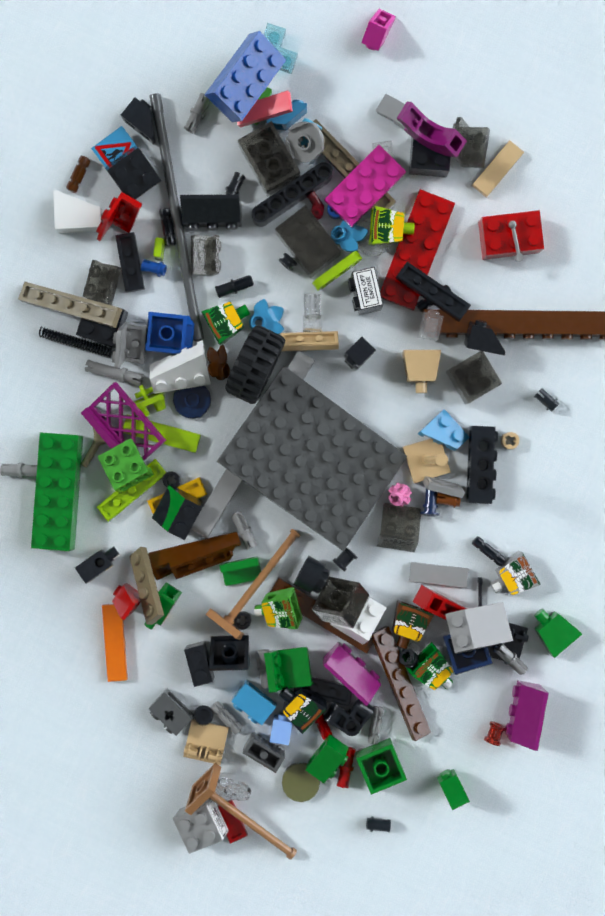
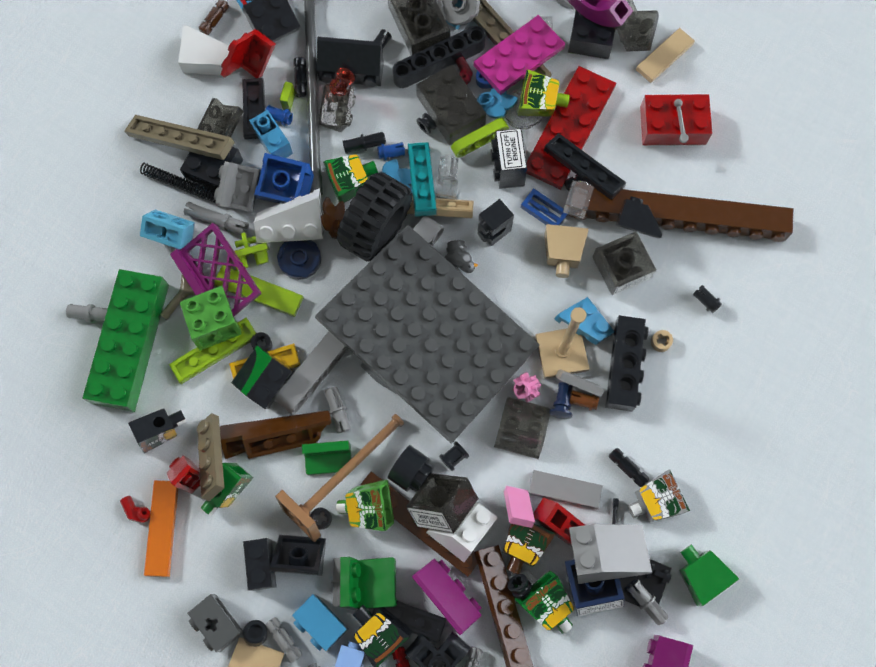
camera: 10 degrees right, 15 degrees down
none -> red arm [120,496,150,523]
none -> medium azure brick [140,209,195,249]
none -> dark azure slope [249,110,293,158]
none -> clear red bush [329,68,355,97]
none -> blue pin [377,142,405,161]
none -> teal tile [408,142,437,216]
none -> dark grey animal [444,240,478,273]
none -> bright pink tile [504,486,535,528]
none -> blue tile [520,188,569,226]

